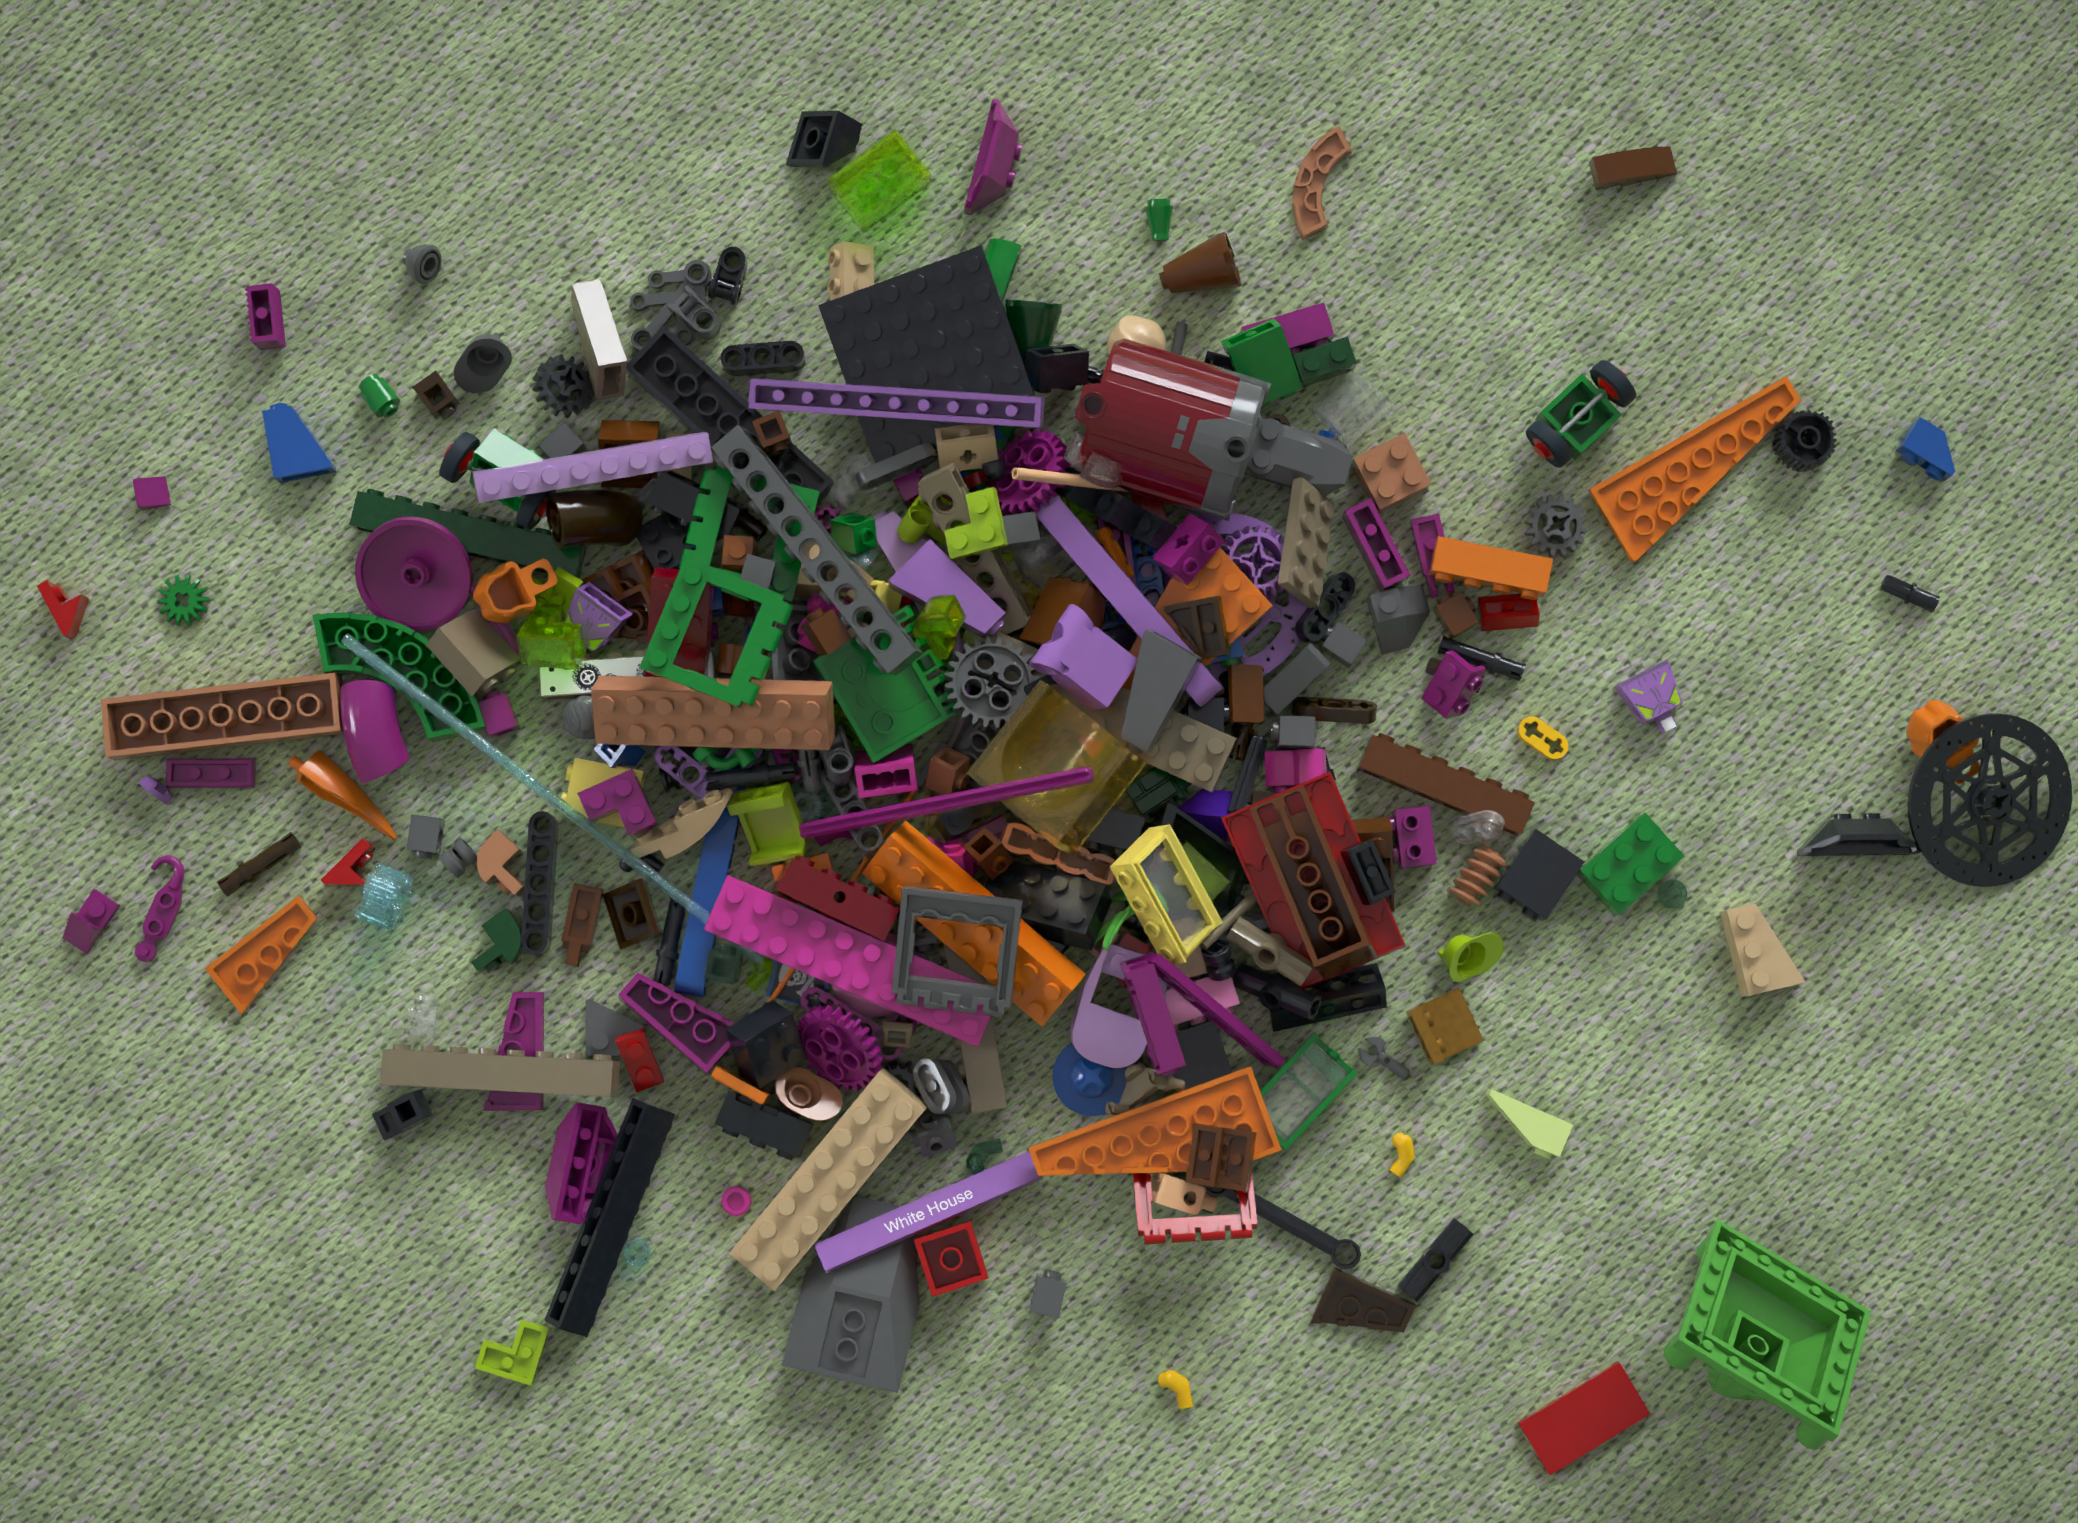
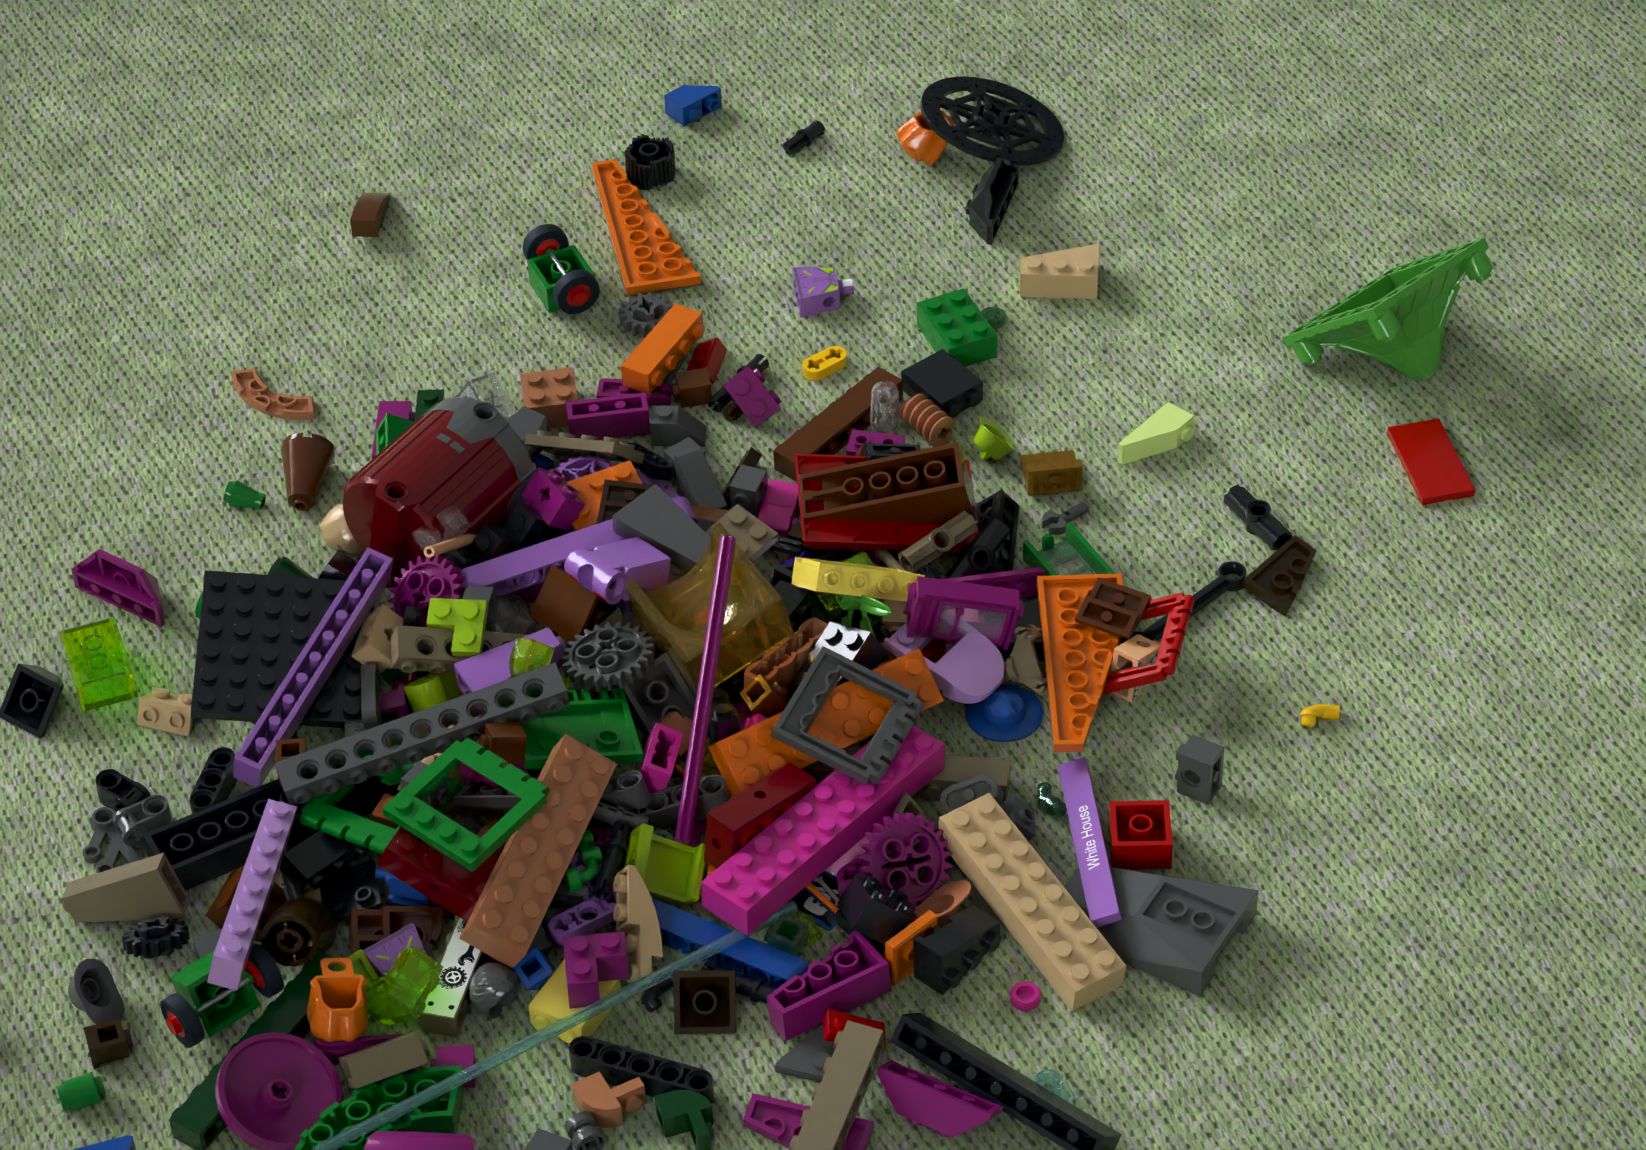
camera: 65 degrees left, 40 degrees down
reddish brown hinge [561,883,604,967] -> none
yellow arm [1389,1132,1415,1178] -> none

